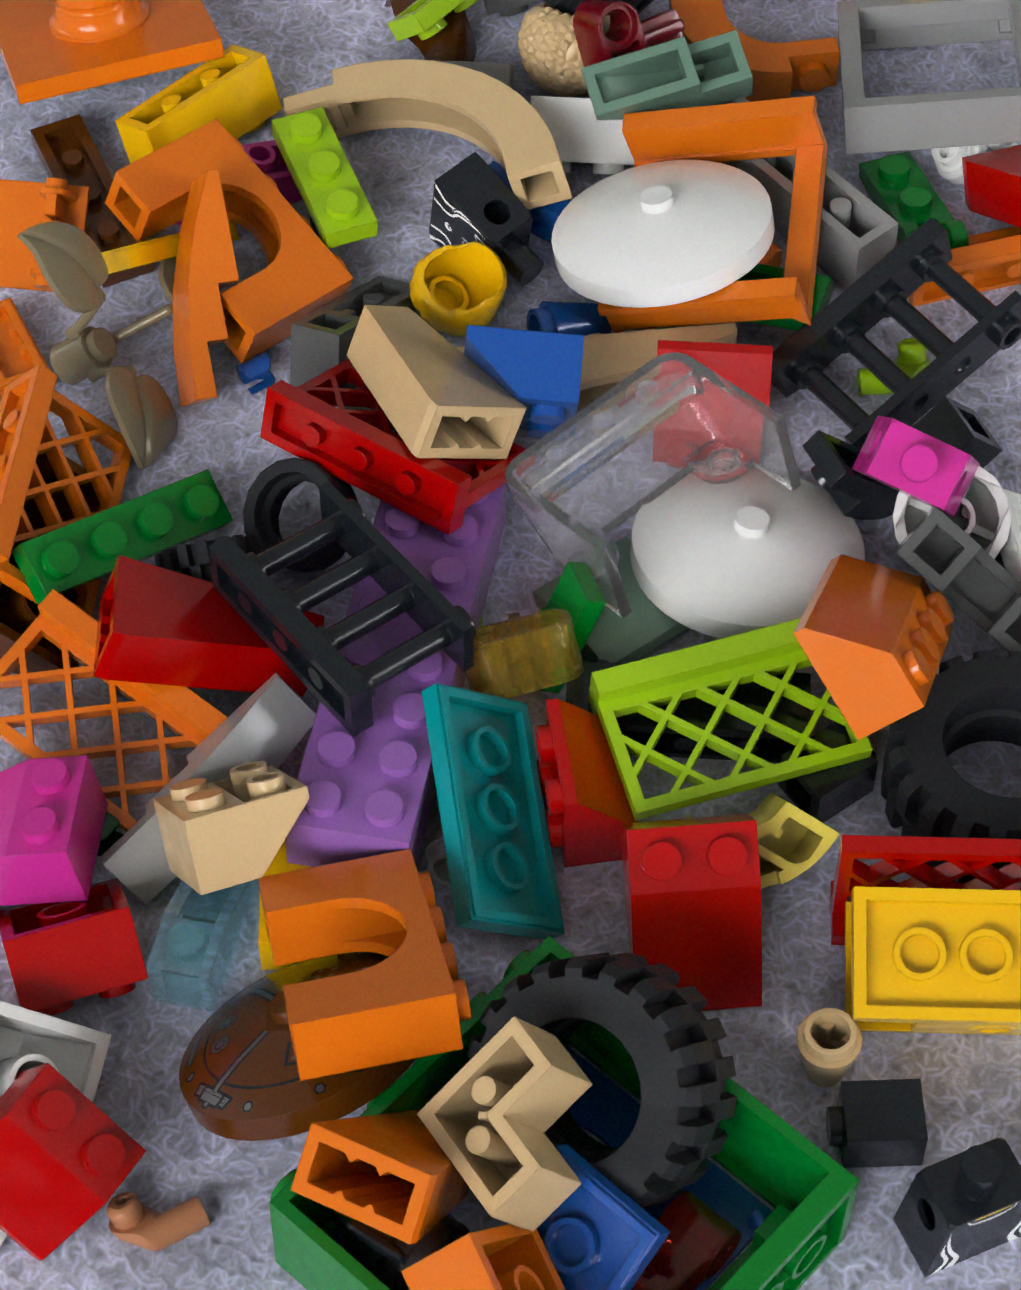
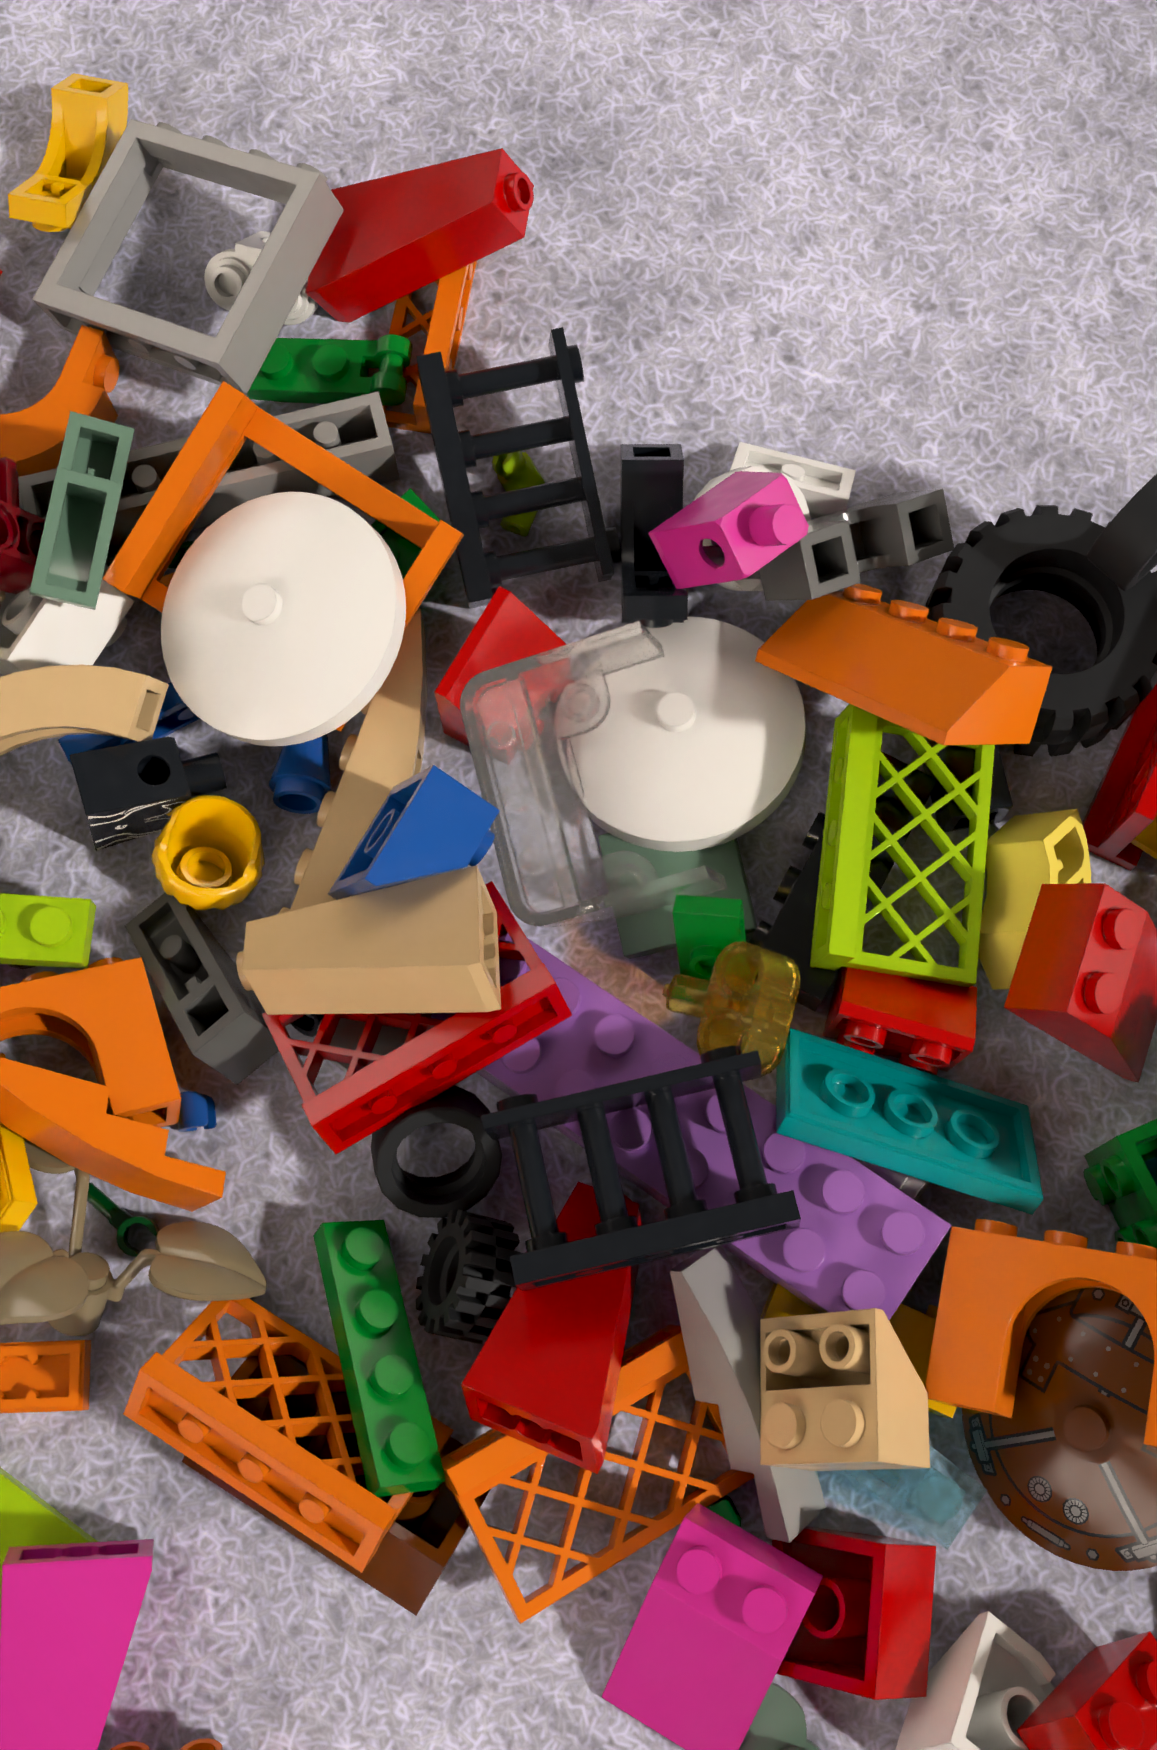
camera: 65 degrees left, 20 degrees up
none -> dark green hand [87,1182,159,1257]

